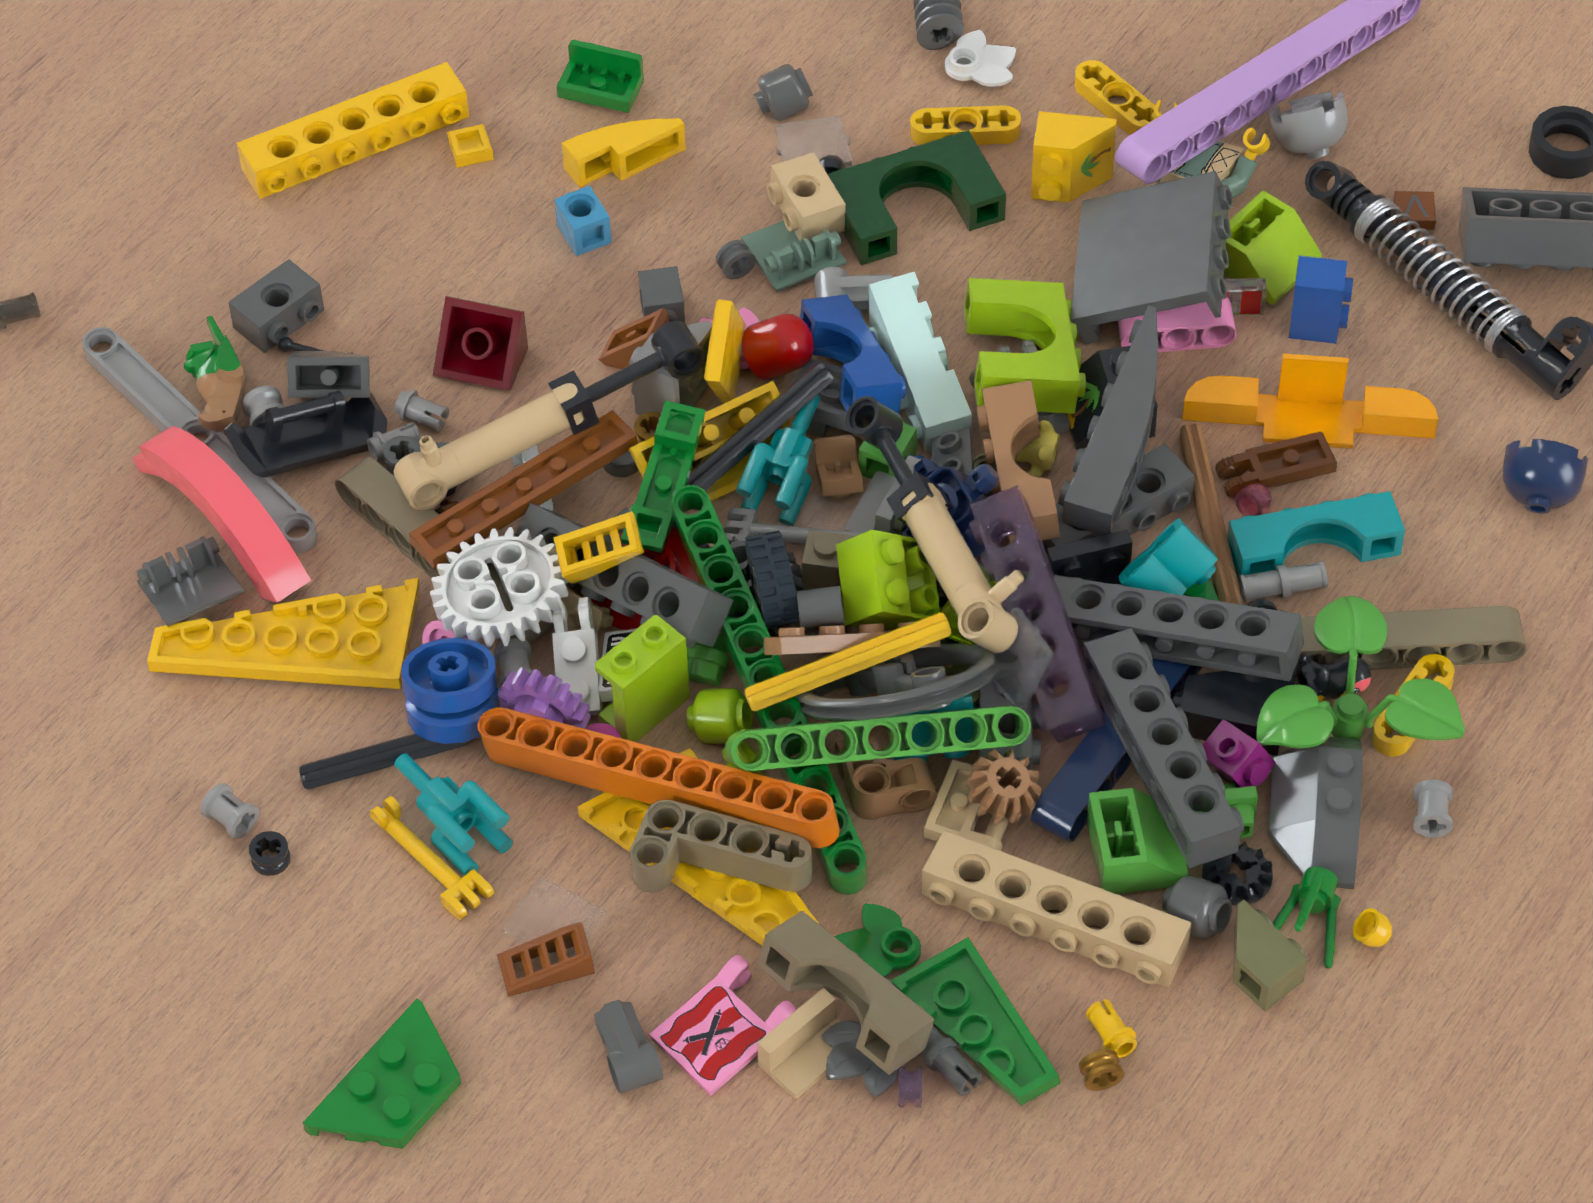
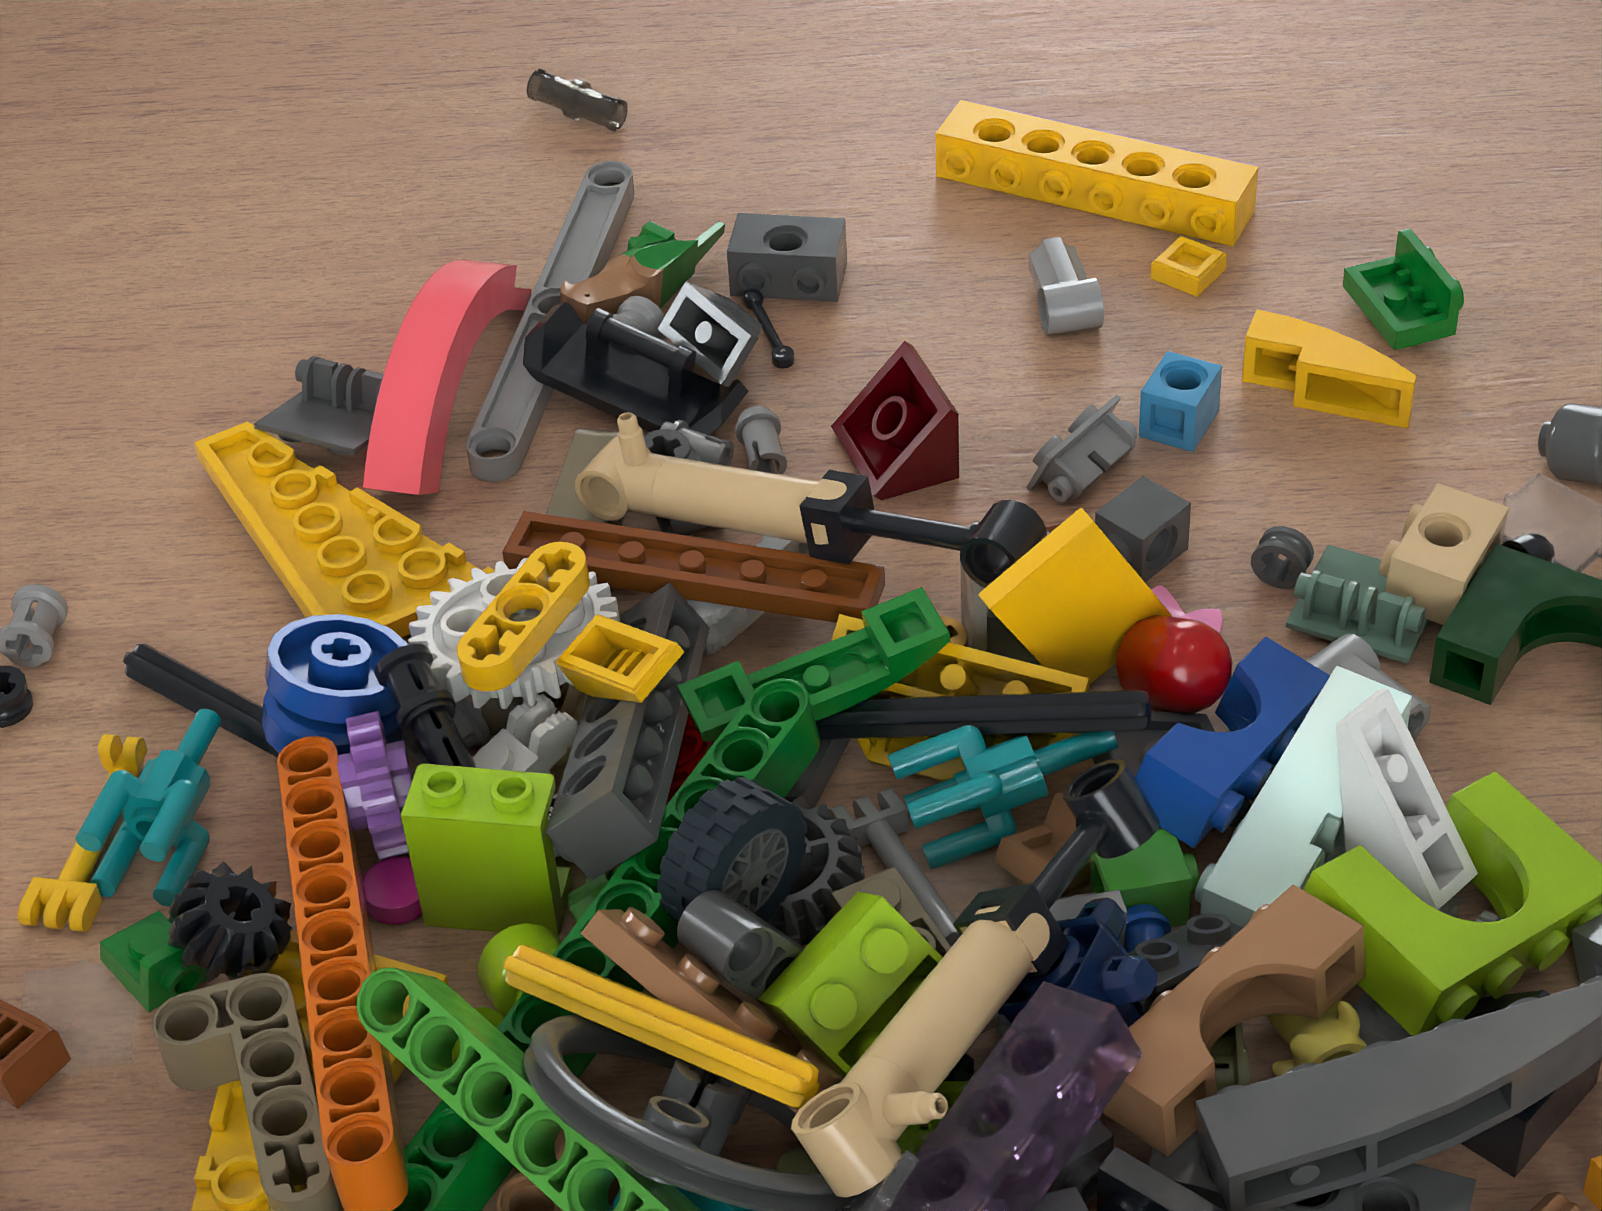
camera: 55 degrees right, 10 degrees down
none -> green bracket [100,911,207,1013]
none -> black gear [168,861,292,983]
none -> black pin [374,644,476,768]
none -> yellow beam [457,542,590,692]
none -> light grey hinge [1026,394,1138,502]
none -> light grey piece [1029,237,1104,335]
none -> white slope [1336,689,1478,910]

